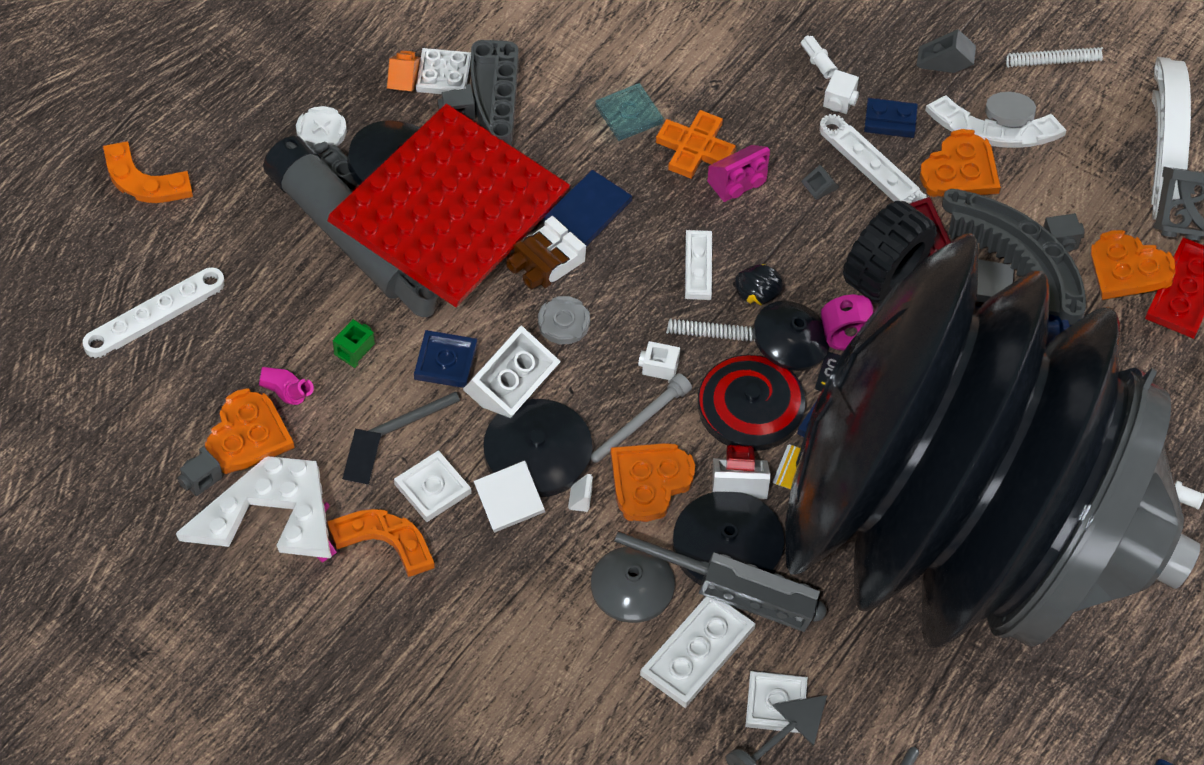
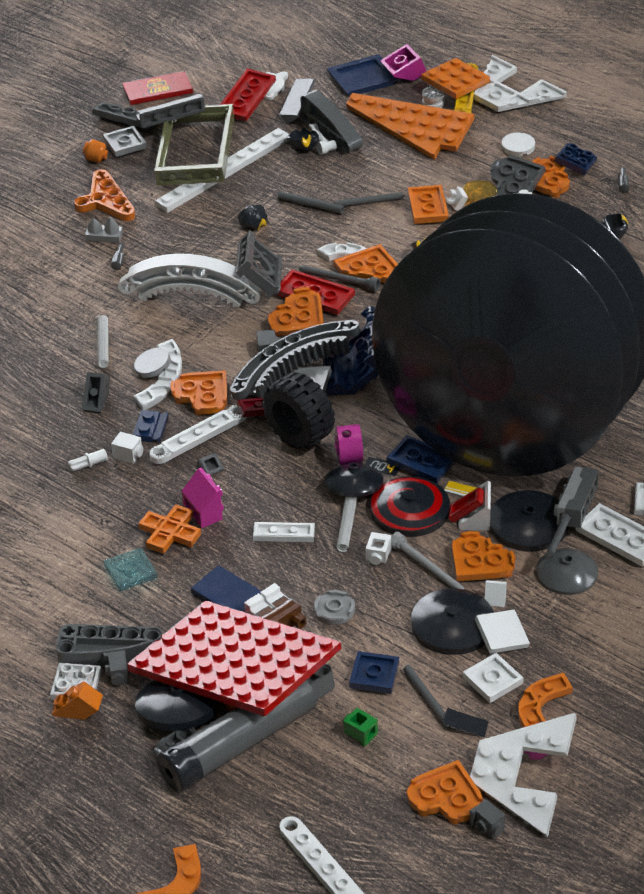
camera: 85 degrees left, 15 degrees down
dark pink arm [259,367,314,405] -> none
white tile [296,106,347,151] -> none
white slope [463,326,561,418] -> none
black hair [733,264,784,306] -> none

